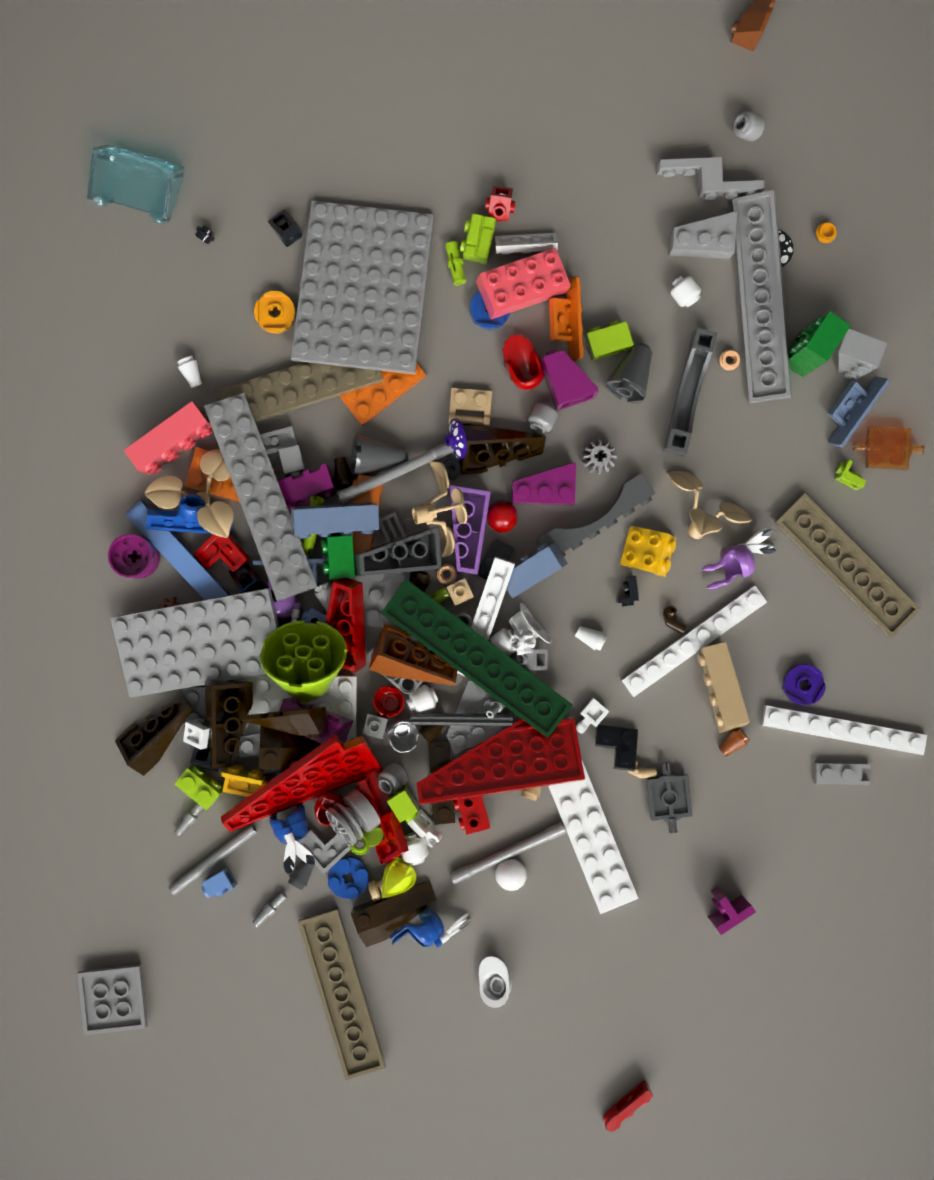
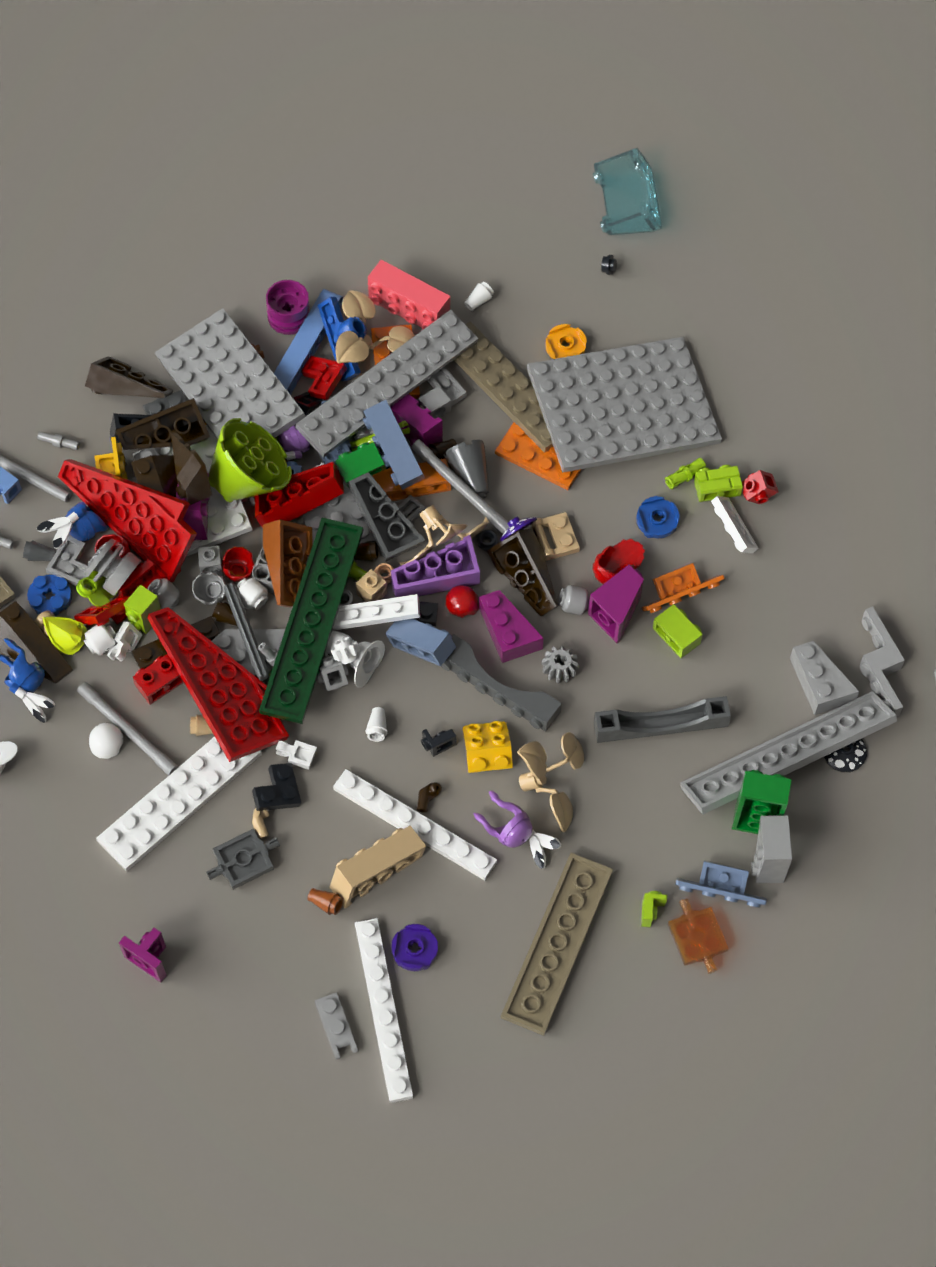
camera: 65 degrees right, 25 degrees down
lime brick [174,765,223,810] -> none
white bracket [183,718,210,749] -> none
black slope [268,210,302,247] -> none
coral brick [476,248,571,320] -> none
dark grey cone [606,343,652,403] -> none
white head [670,276,701,308] -> none
light nougat plate [719,350,740,370] -> none
light orange plate [816,222,837,243] -> none

